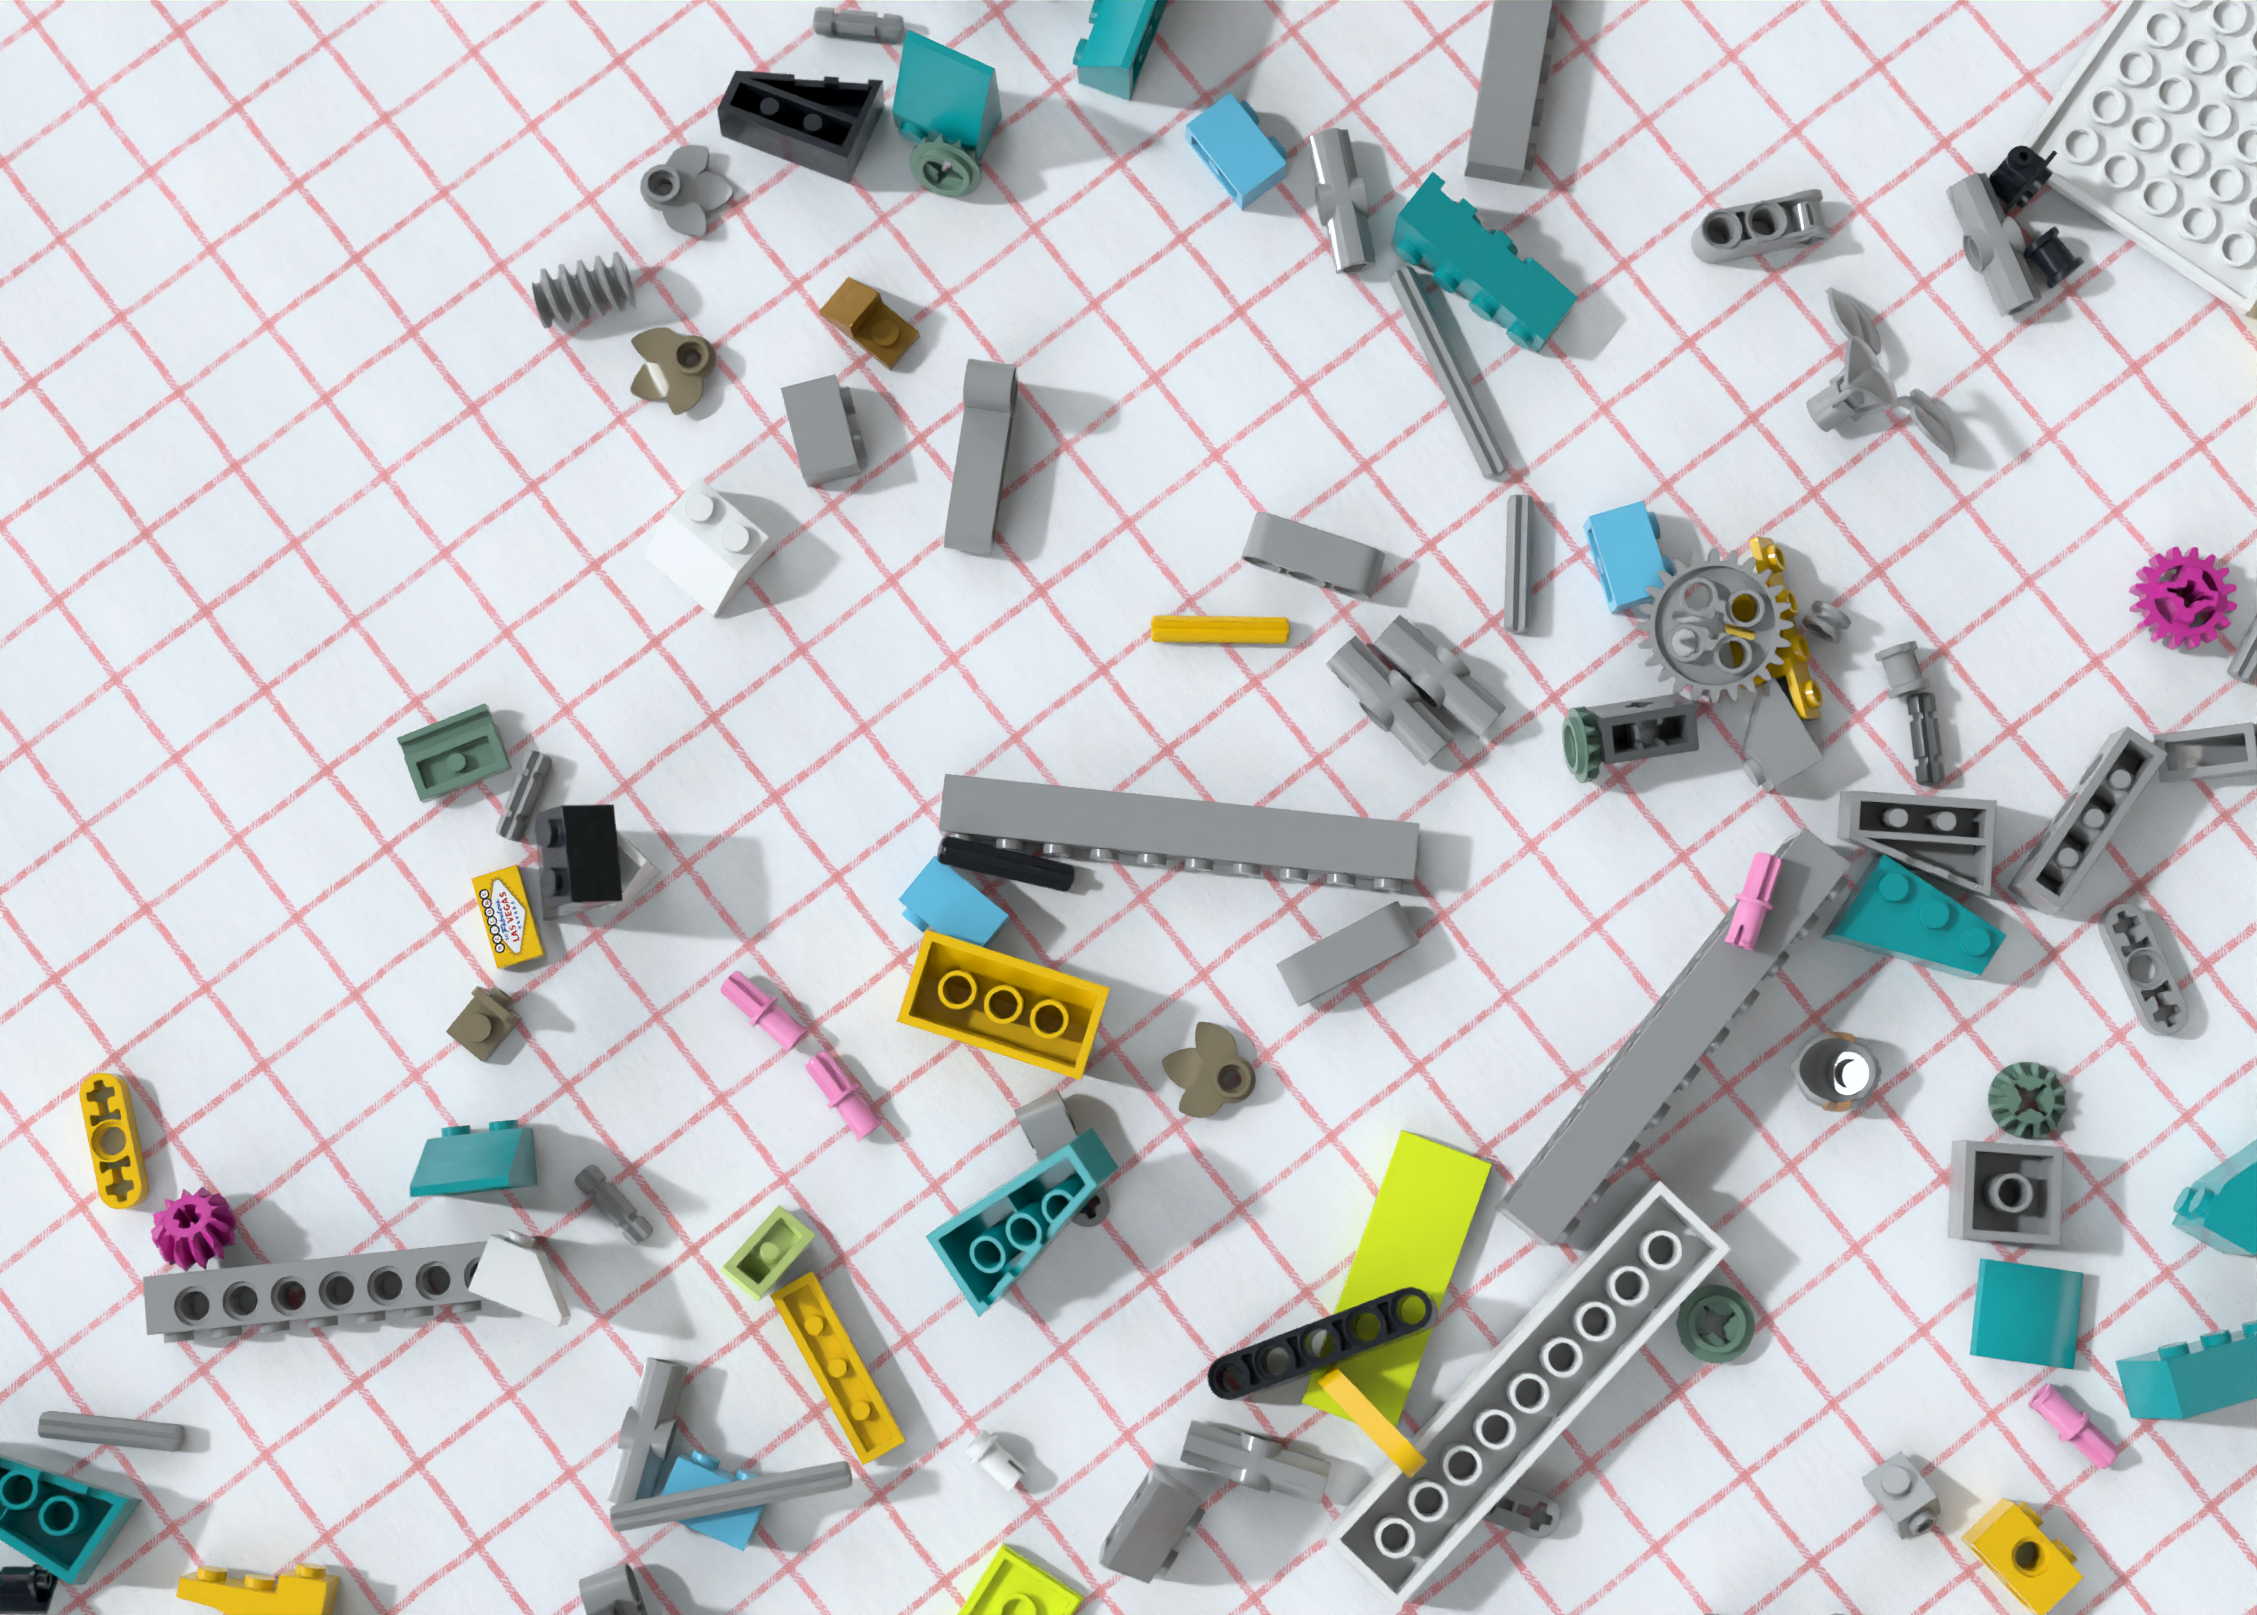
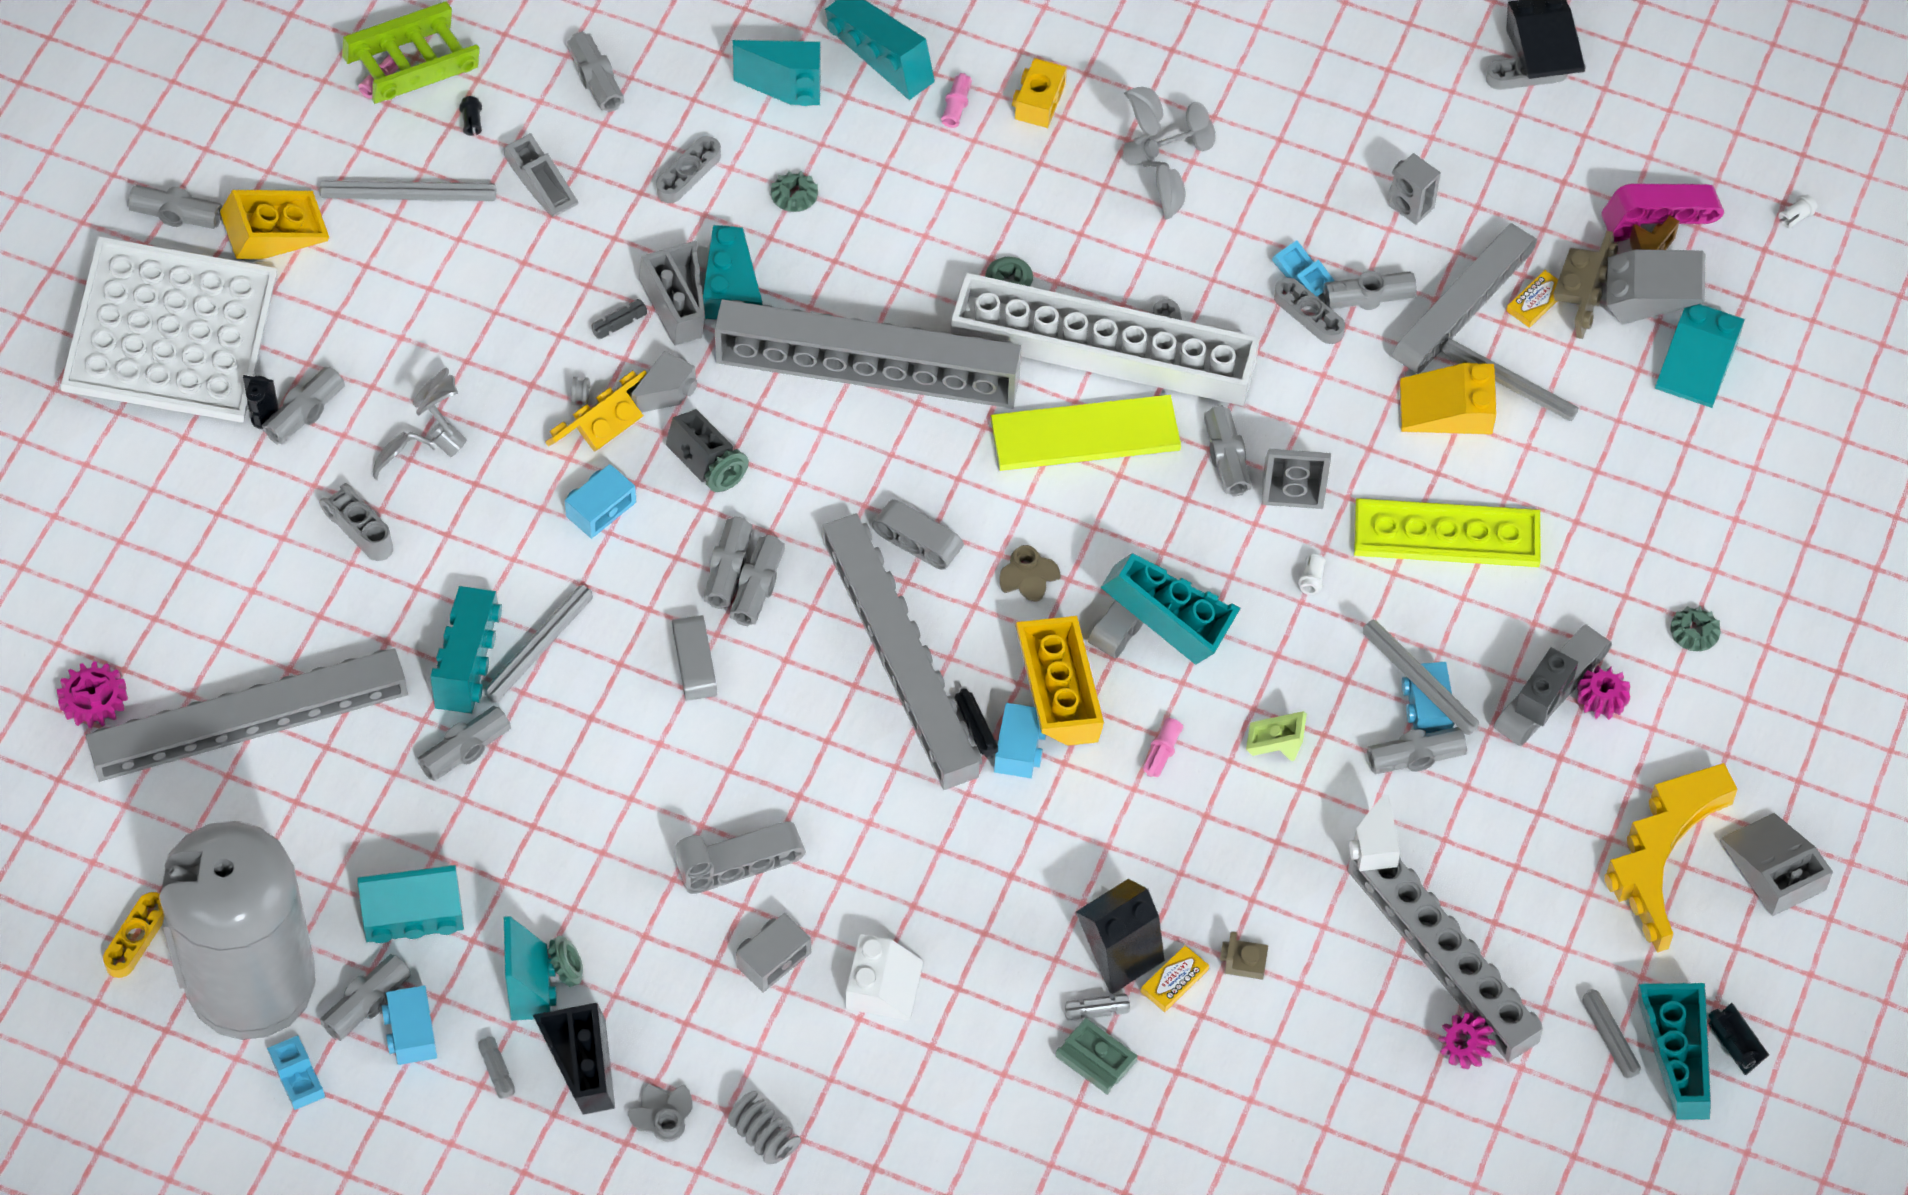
camera: 125 degrees left, 25 degrees down
yellow beam [79,1073,149,1209] -> none
teal slope [409,1120,538,1197] -> none
light grey axle [574,1165,654,1246] -> none
dark tan plate [630,327,716,415] -> none
bright pink axle [720,971,808,1052] -> none
yellow plate [770,1270,907,1466] -> none
pearl gold slope [819,277,920,371] -> none
yellow axle [1151,615,1290,644] -> none
medium azure brick [1186,92,1288,210] -> none
black beam [1207,1287,1438,1401] -> none
yellow beam [1317,1365,1428,1479] -> none
light grey axle [1504,494,1534,633] -> none
light grey gear [1635,548,1794,703] -> none
bright pink axle [1724,852,1783,952] -> none
light grey hair [1790,1031,1881,1112] -> none
light grey bracket [1862,1451,1941,1539] -> none
light grey bush [1874,641,1931,699] -> none
light grey brick [1948,1140,2064,1245] -> none
teal slope [1970,1258,2083,1369] -> none
light grey brick [2007,726,2168,915] -> none
black bush [2023,226,2084,289] -> none
dark pink gear [2129,546,2237,650] -> none

